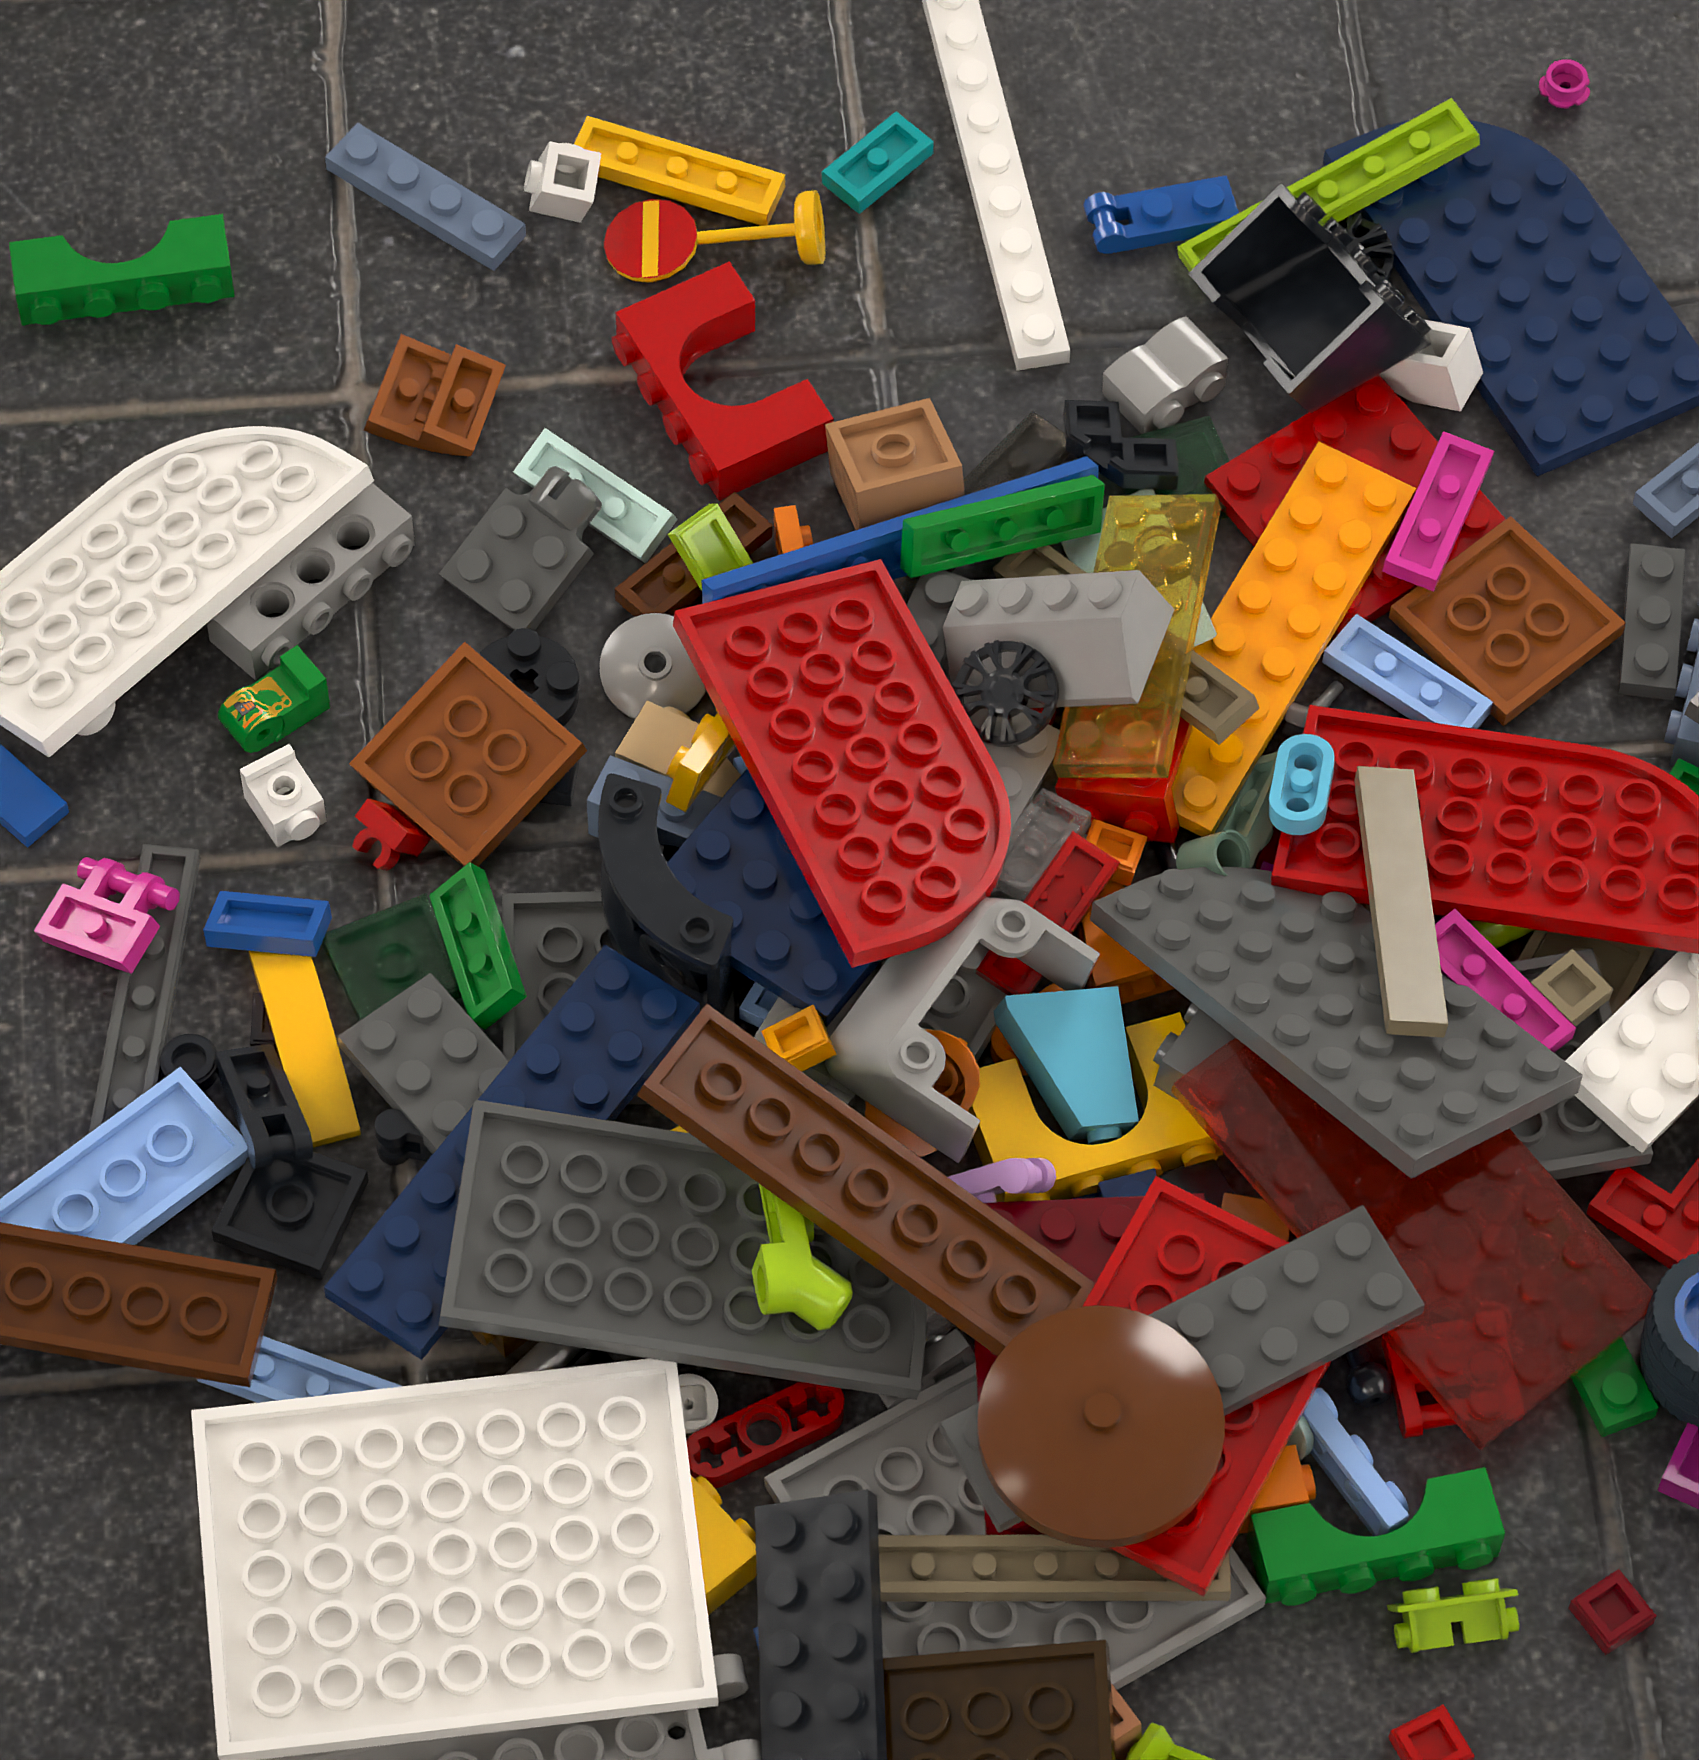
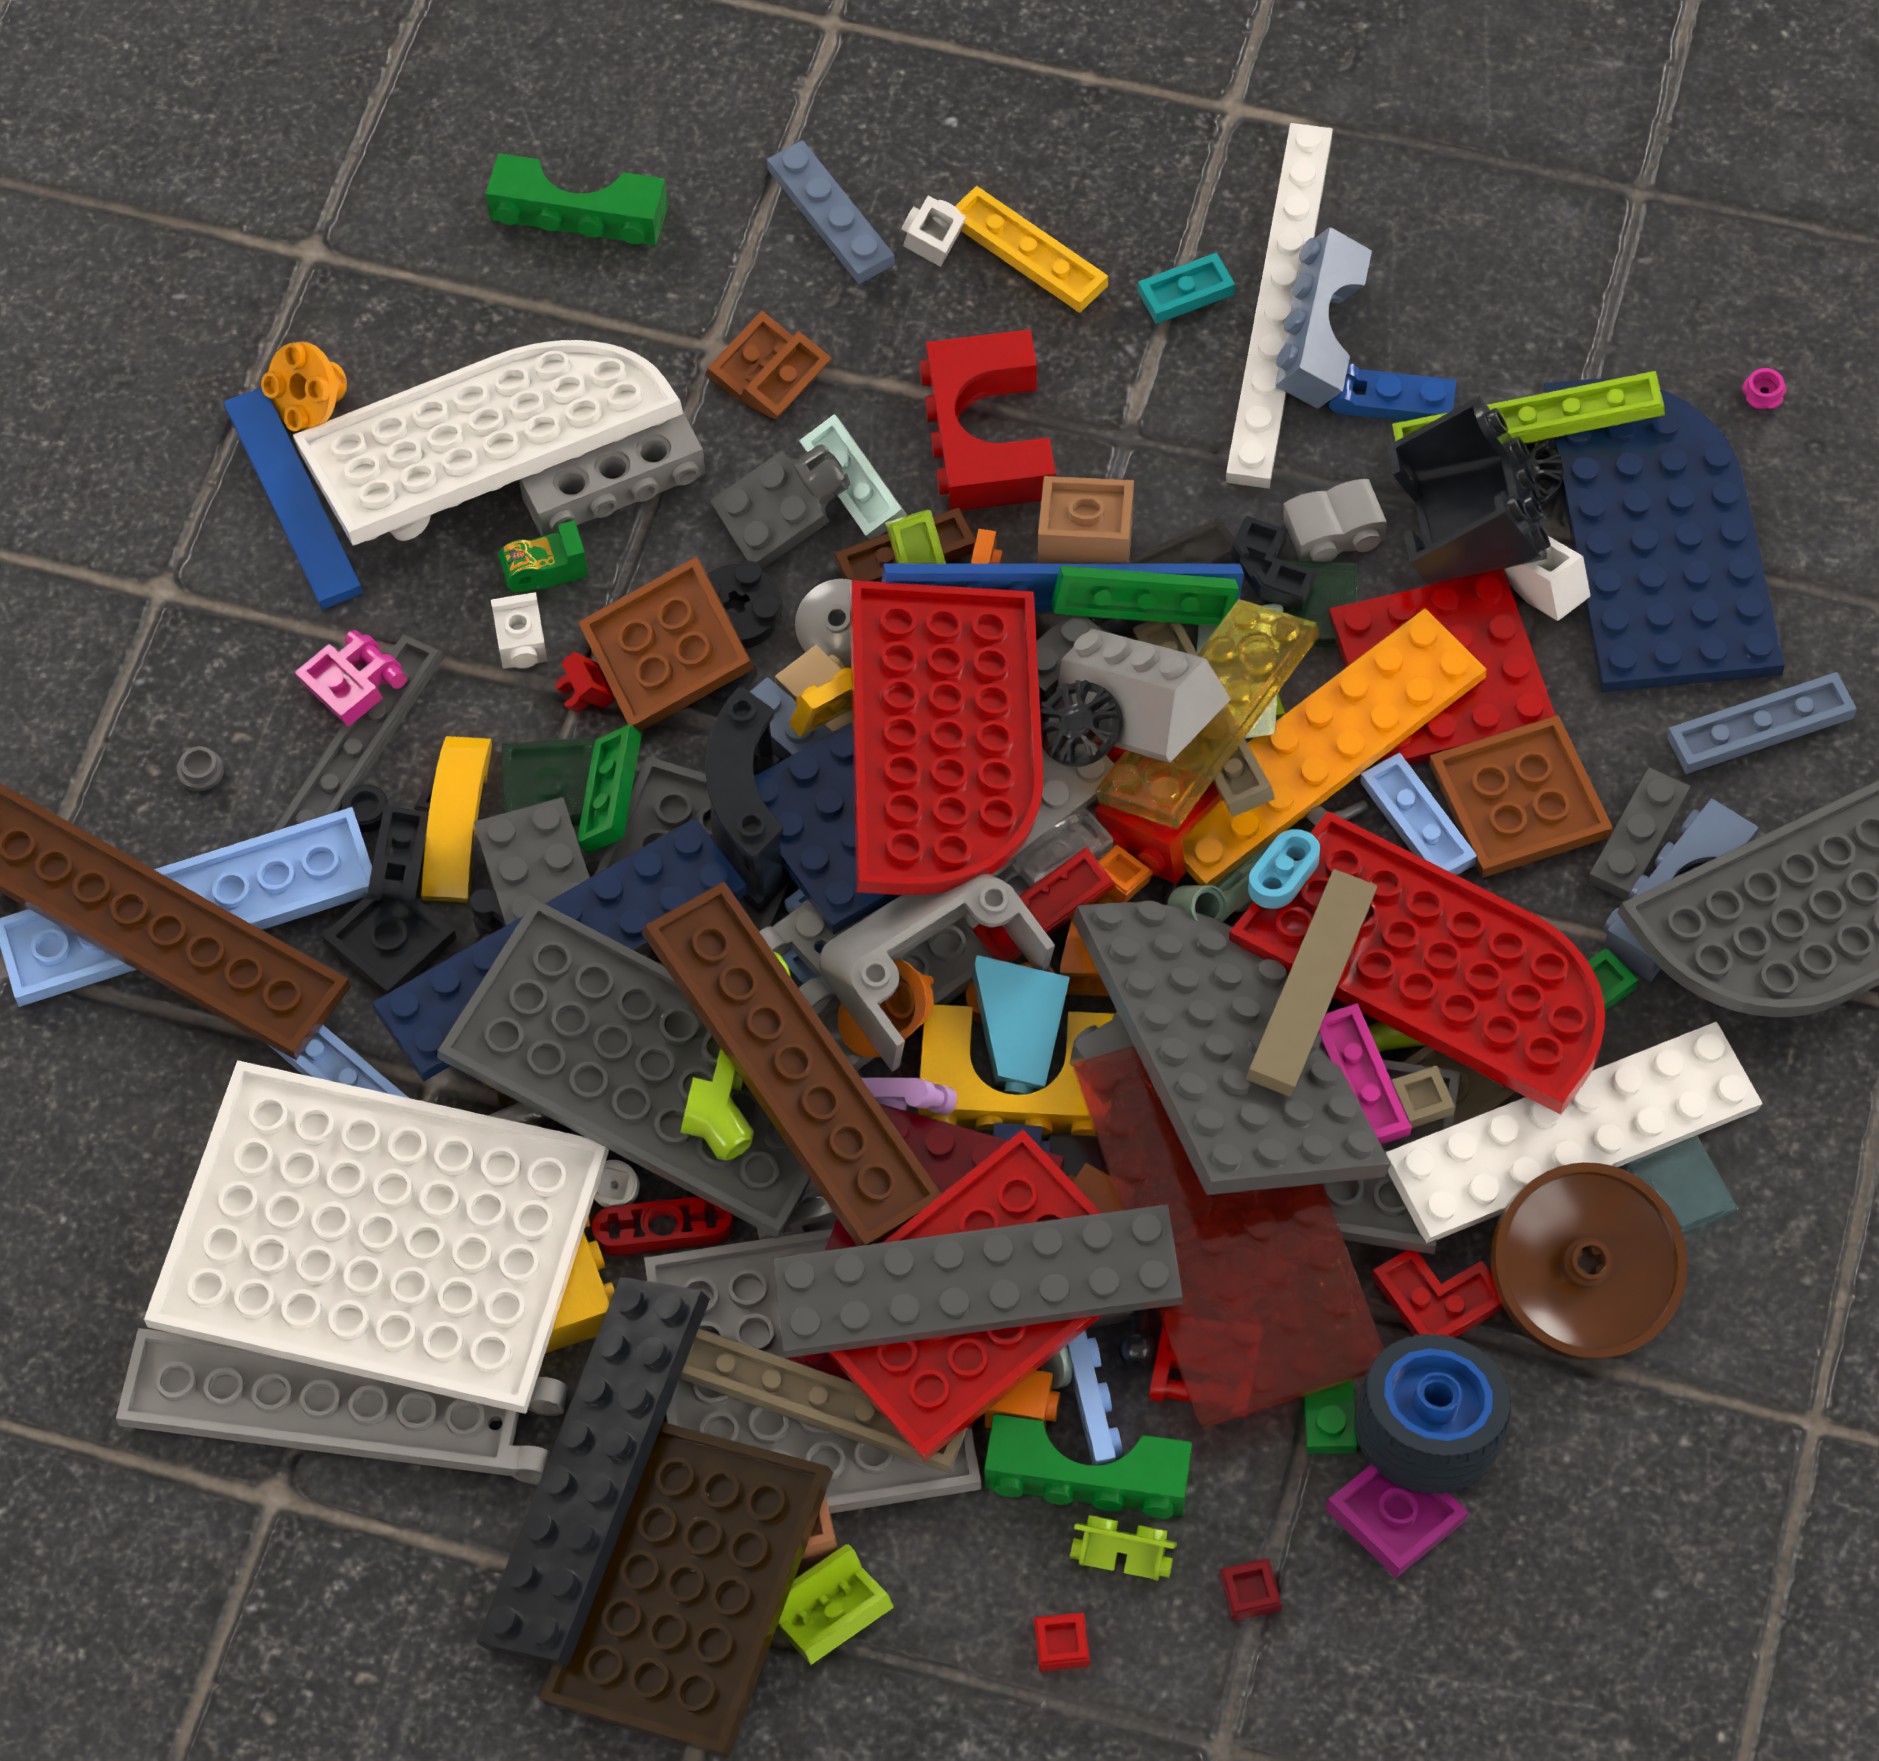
camera: 25 degrees right, 0 degrees up
blue tile [203,891,332,957] -> none
piece [604,190,825,282] -> none
light orange tile [761,1005,836,1072] -> none
reddish brown dish [977,1306,1225,1548] -> none
dark pink plate [1382,431,1494,592] -> none
none -> arch [1275,227,1372,409]

